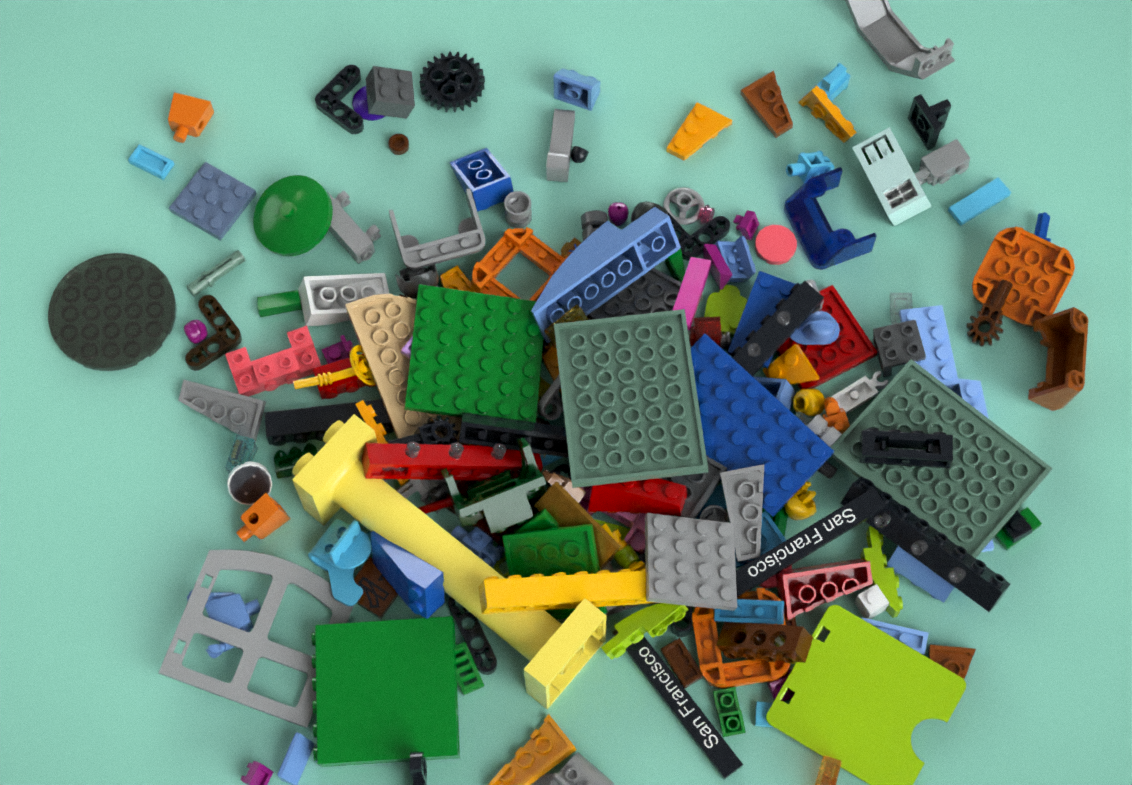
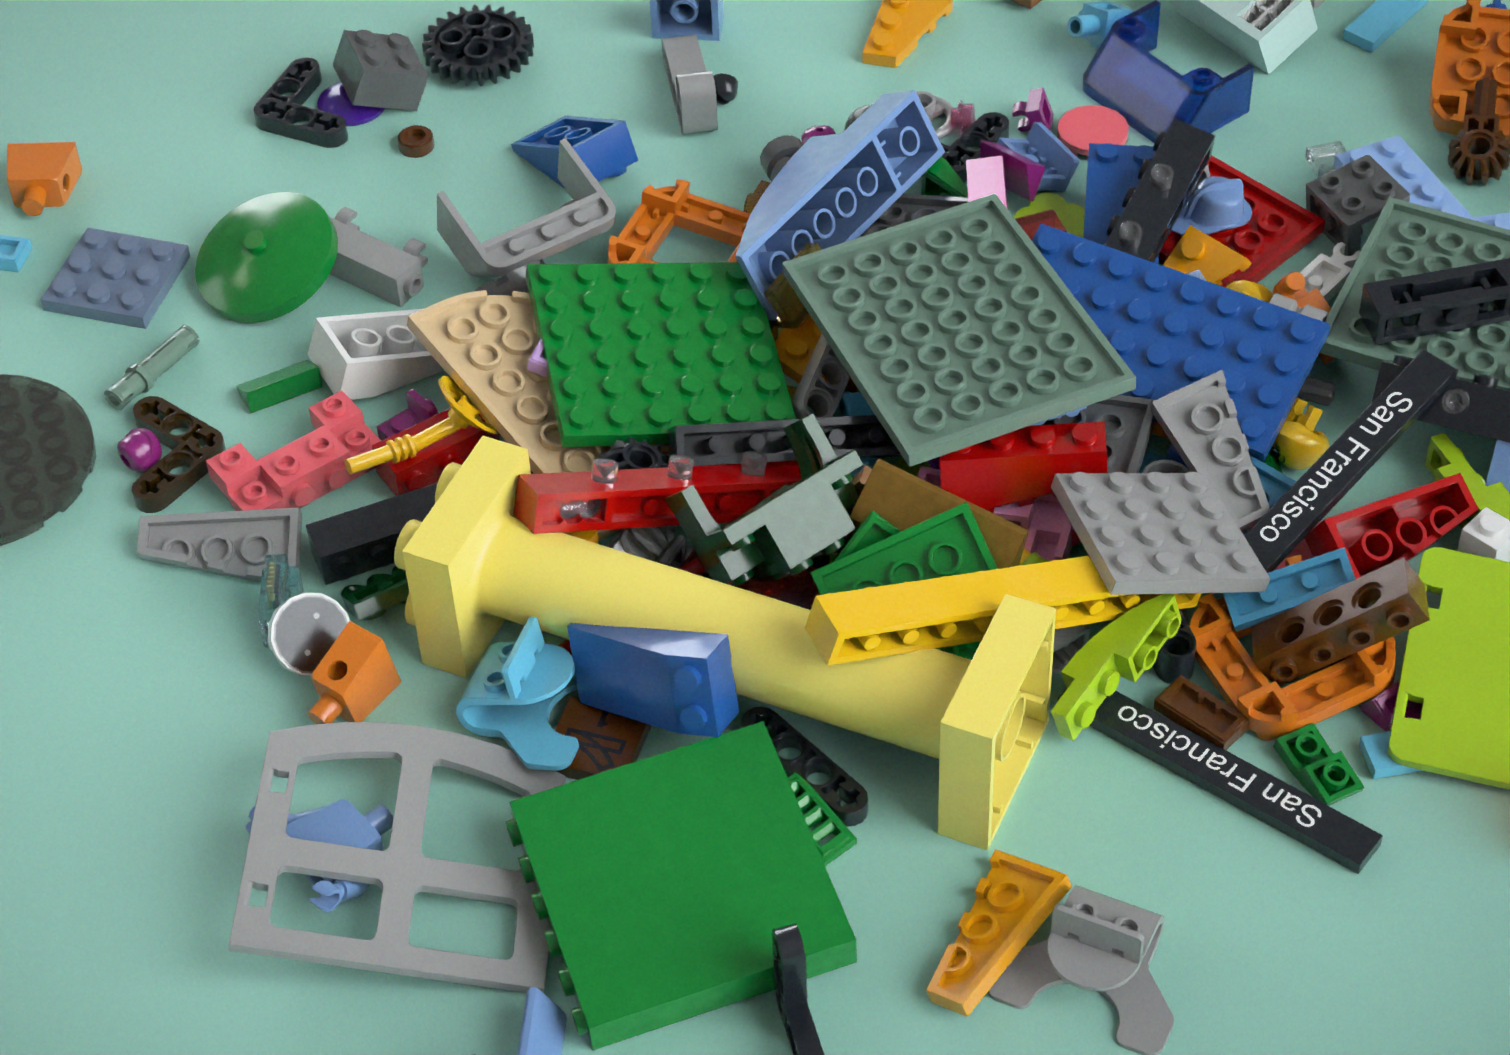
camera: 15 degrees left, 20 degrees down
light grey wheel [504,191,532,228] -> none

